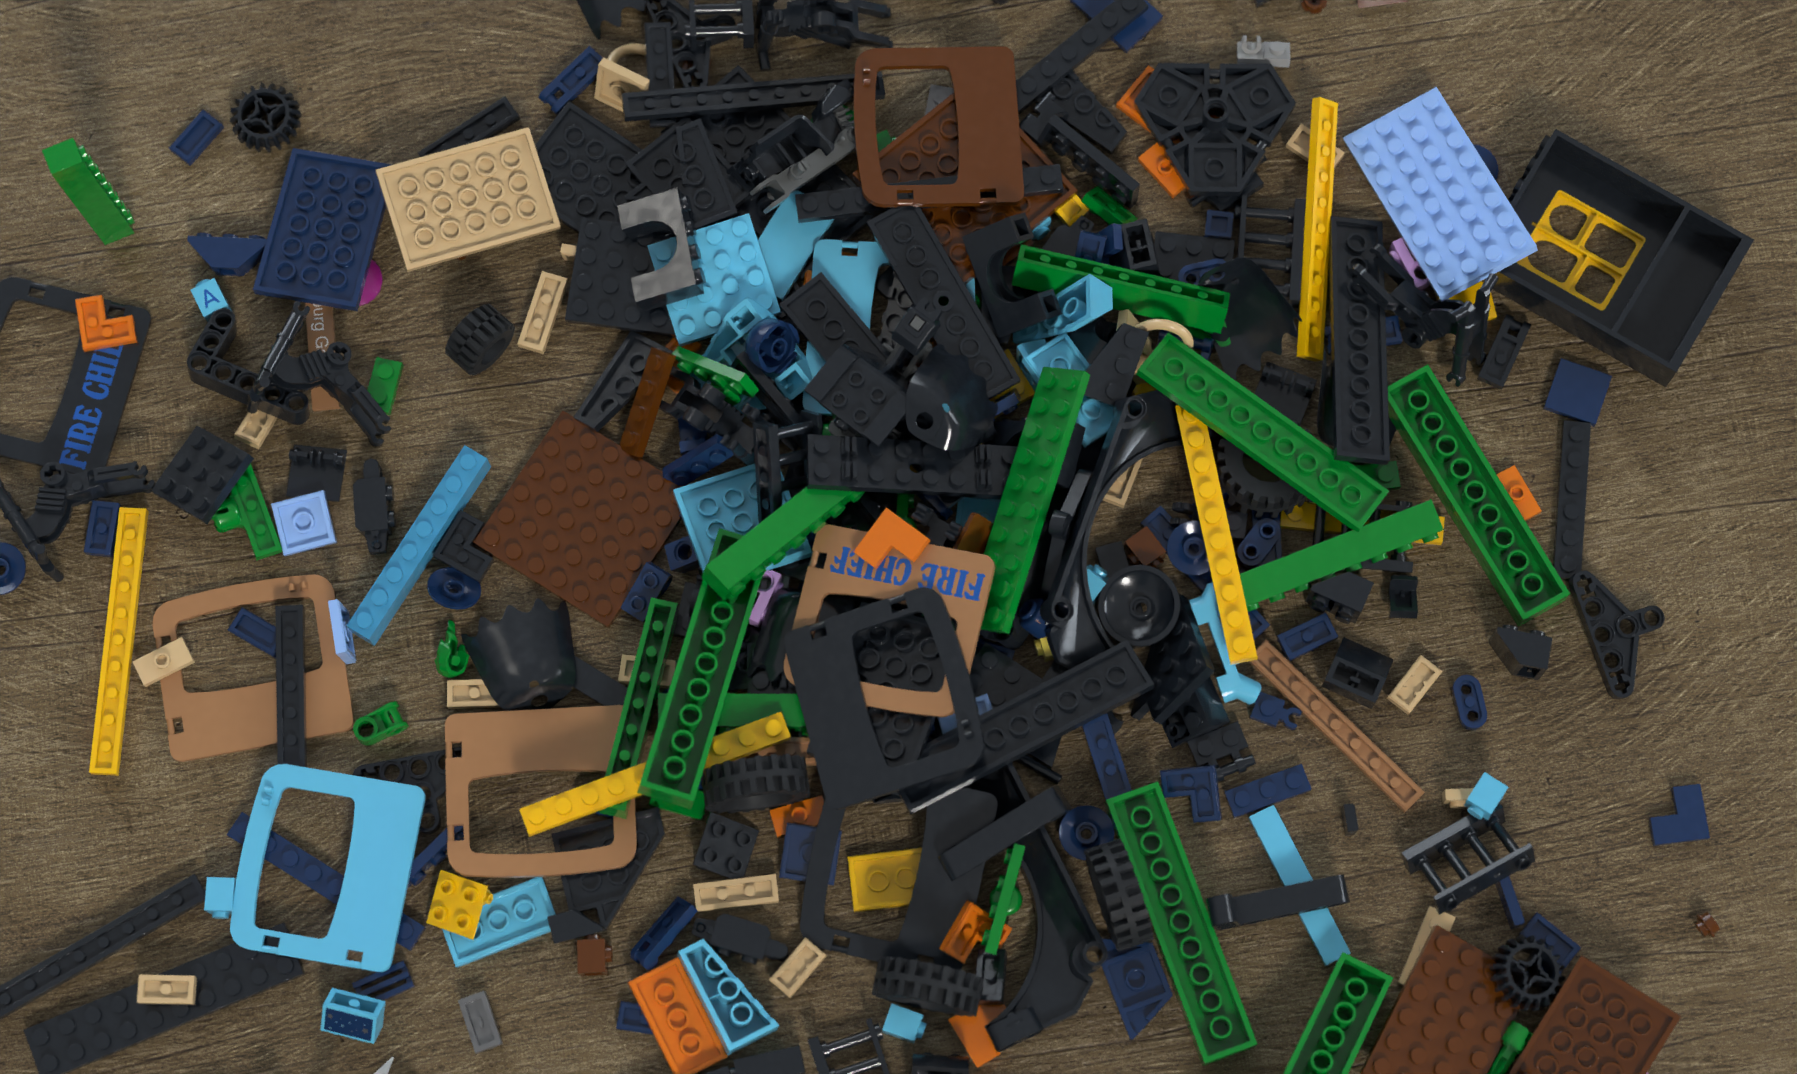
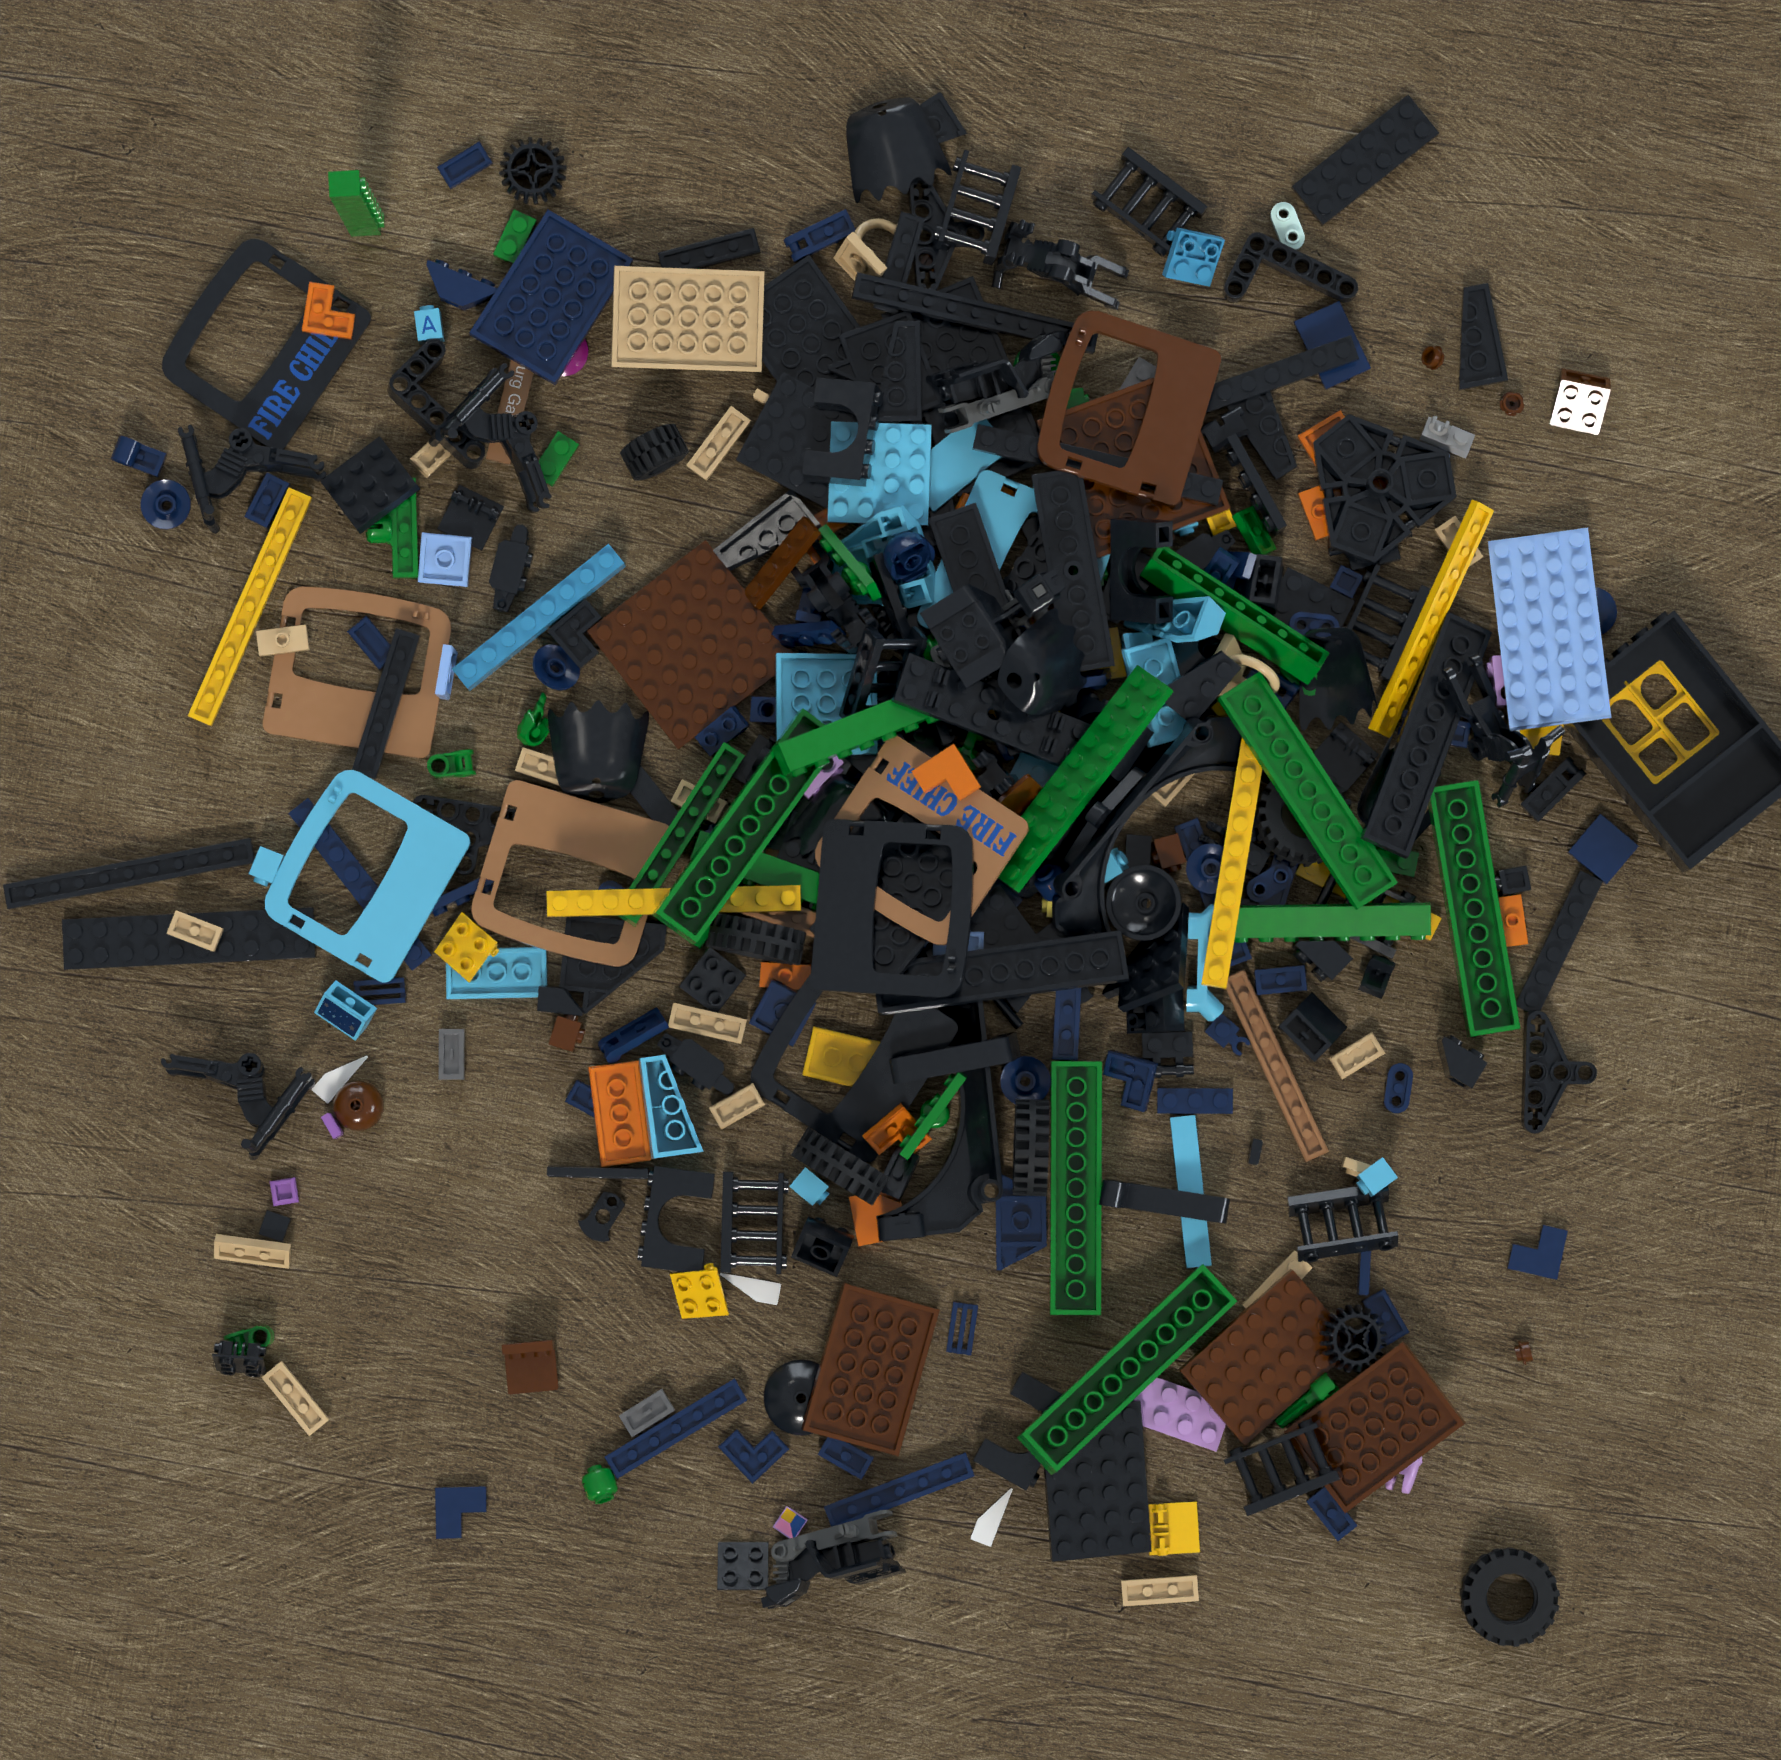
camera: 15 degrees right, 10 degrees up
none -> green plate [493,210,537,264]
none -> black bracket [1495,865,1531,896]

